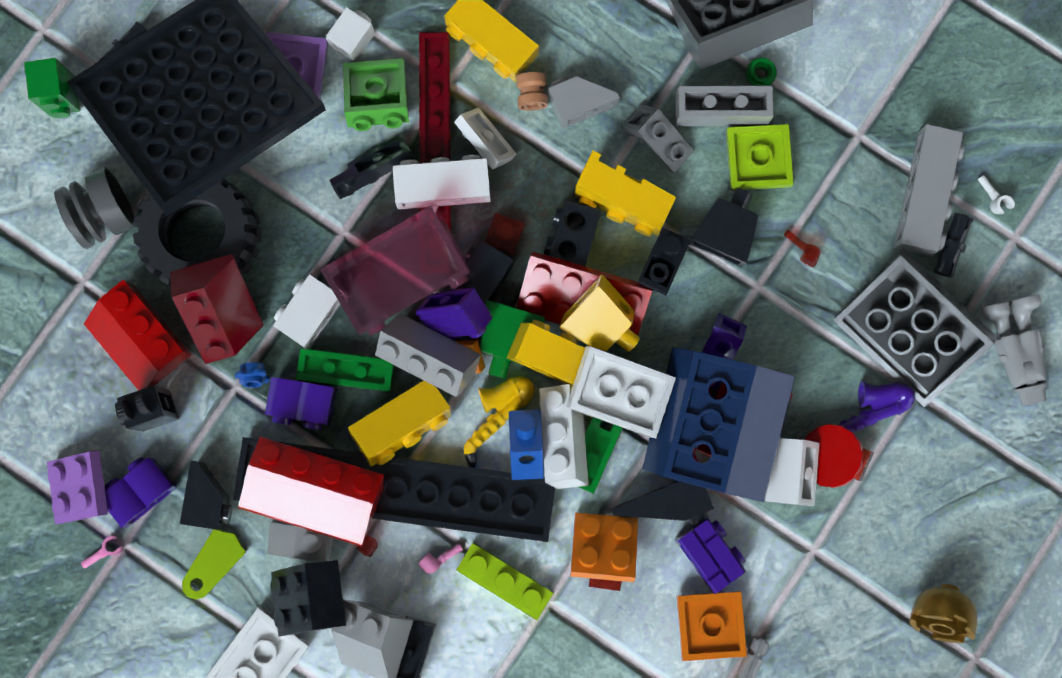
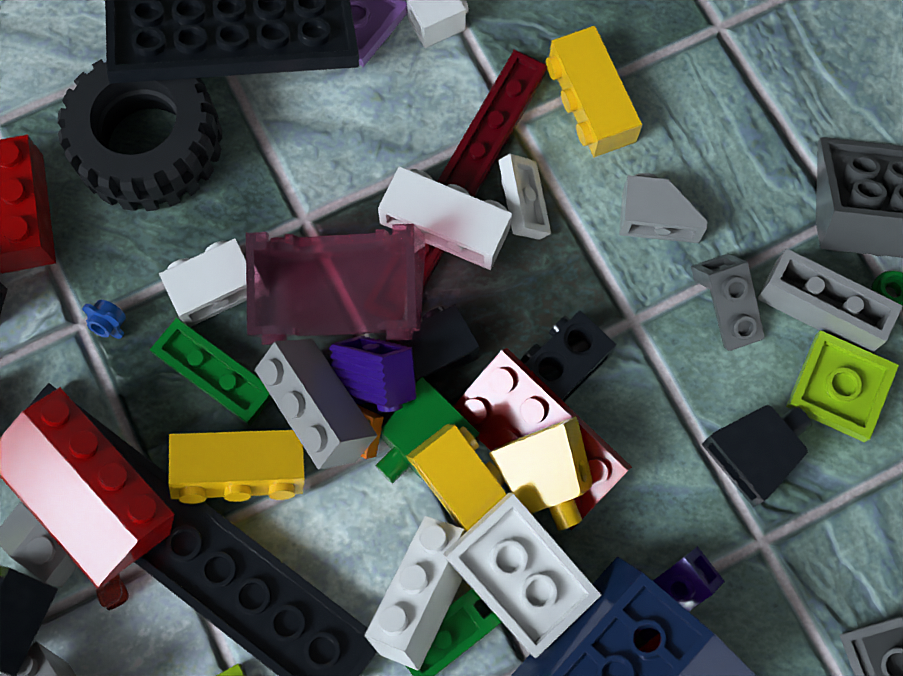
camera: 30 degrees right, 10 degrees down
dark grey wheel [54,167,135,249] -> none
dark red slope [170,254,263,364] -> none
dark purple brick [265,377,337,430] -> none
black hinge [329,135,415,199] -> none
bright green plate [343,58,409,131] -> none
bright pink hand [418,544,463,574] -> none
yellow piece [464,376,534,468] -> none
clear red plate [485,213,524,254] -> none
blue torso [509,410,544,480] -> none
nougat wheel [516,72,548,111] -> none
yellow wedge [574,150,676,237] -> none
black slope [637,227,691,296] -> none
clear red hand [784,229,820,268] -> none

